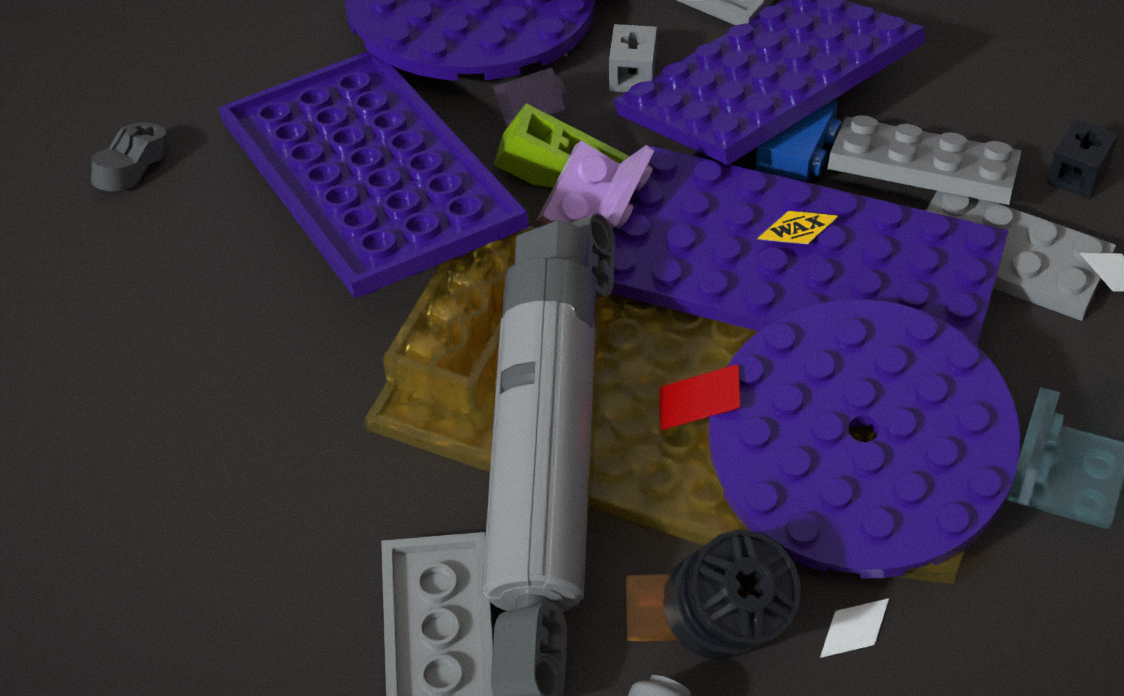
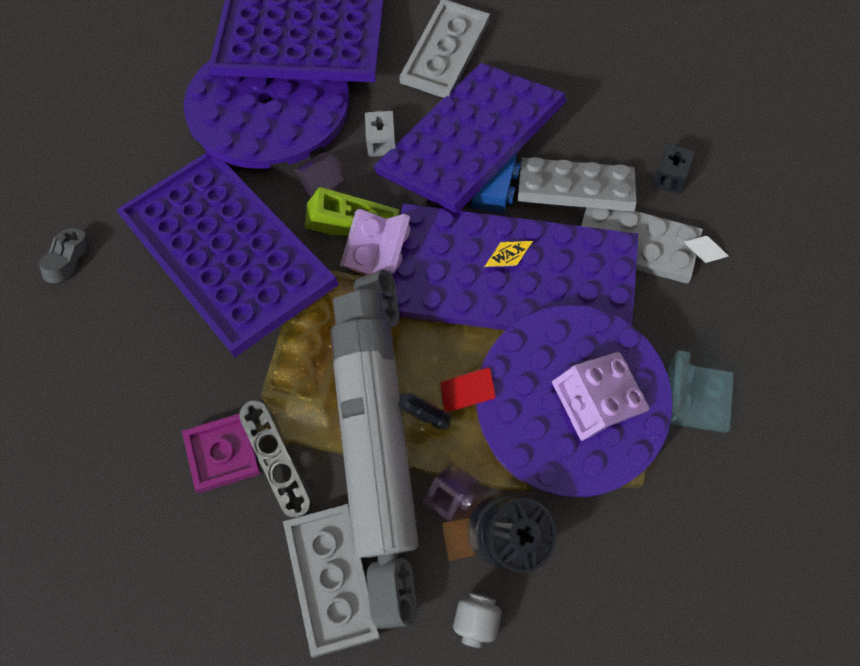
camera: 10 degrees left, 15 degrees up
white sticker [820,598,889,658] -> none
none -> magenta plate [182,413,261,494]
none -> beam [239,400,313,518]
none -> black axle [398,392,452,430]
none -> clear purple brick [422,462,478,521]
none -> lavender bracket [552,352,649,441]

